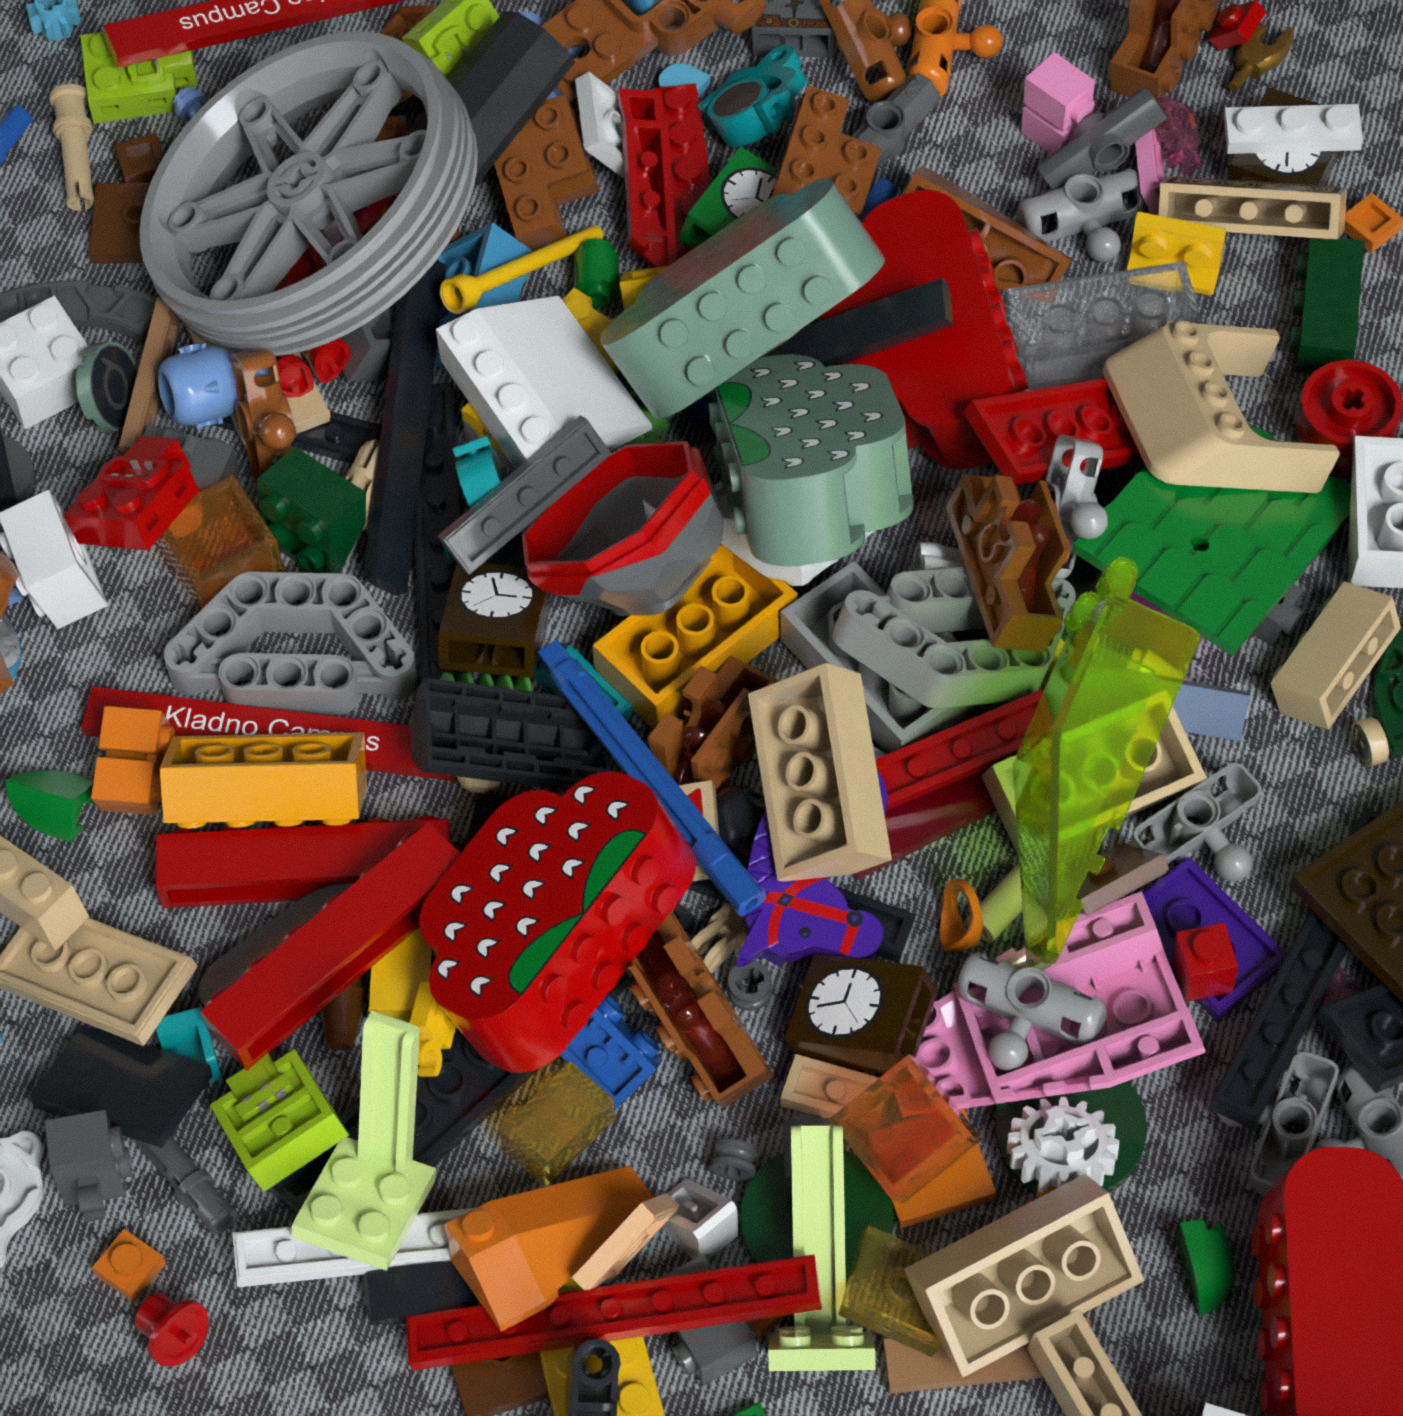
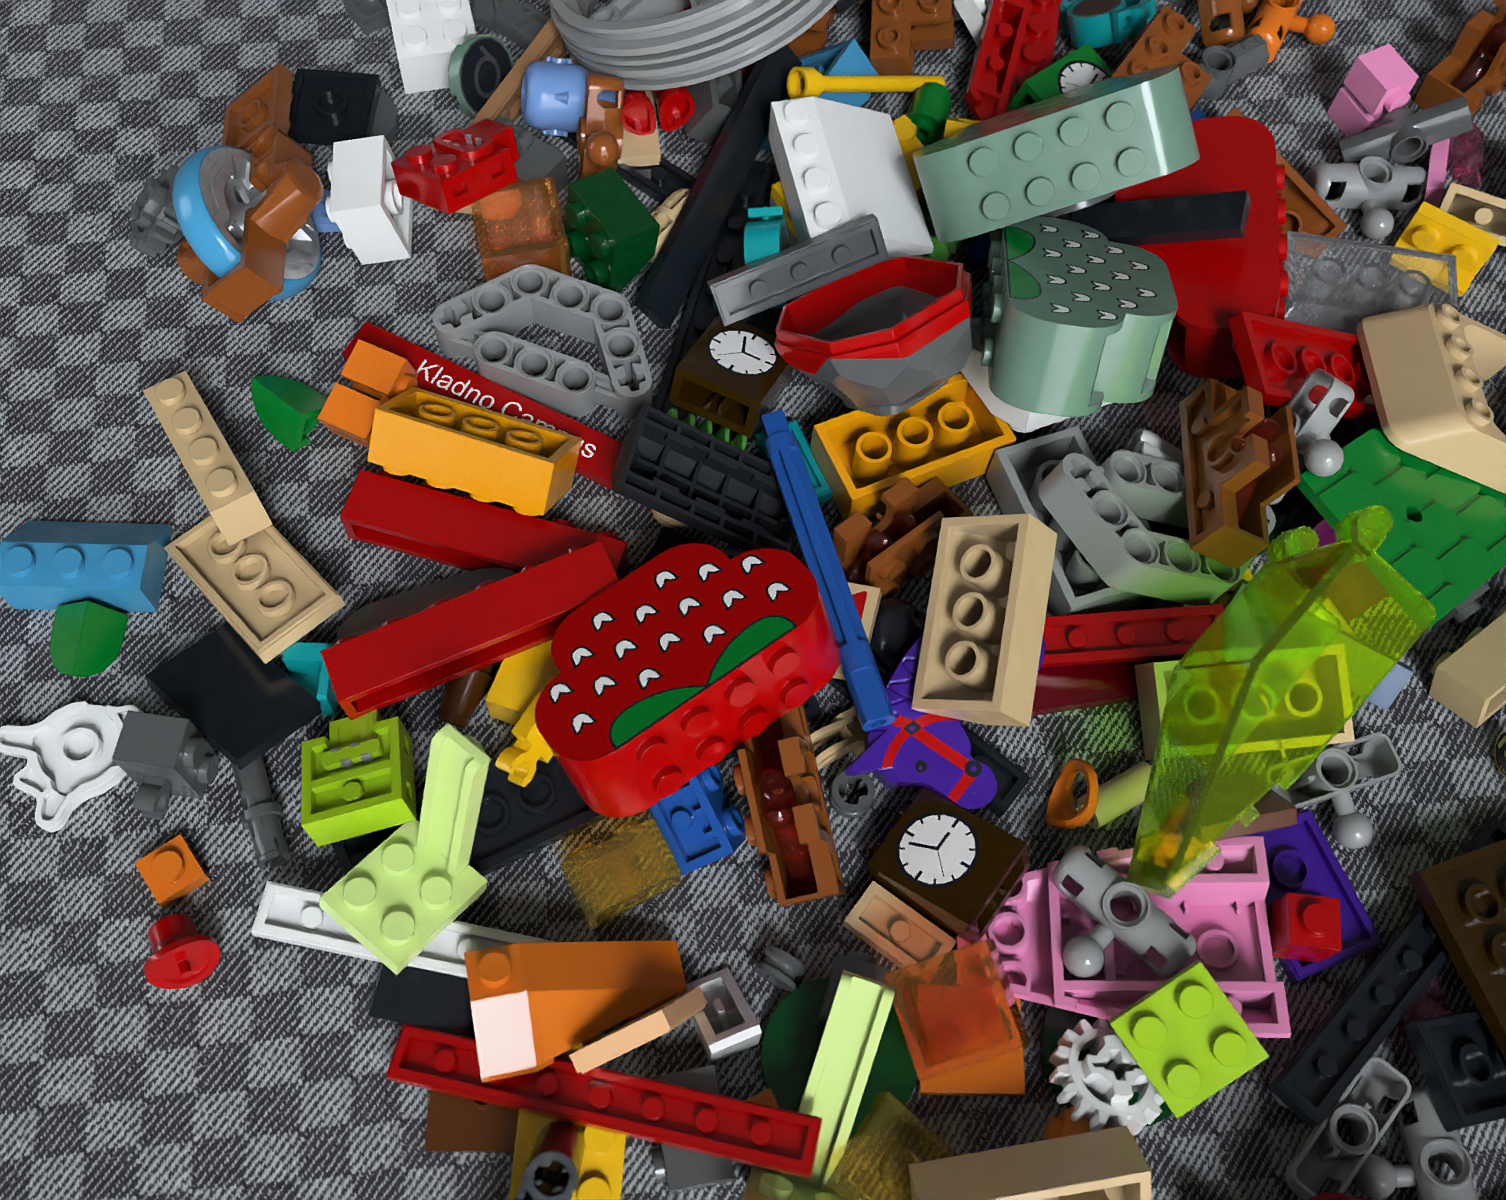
camera: 10 degrees right, 5 degrees up
none -> lime plate [1109,960,1270,1119]

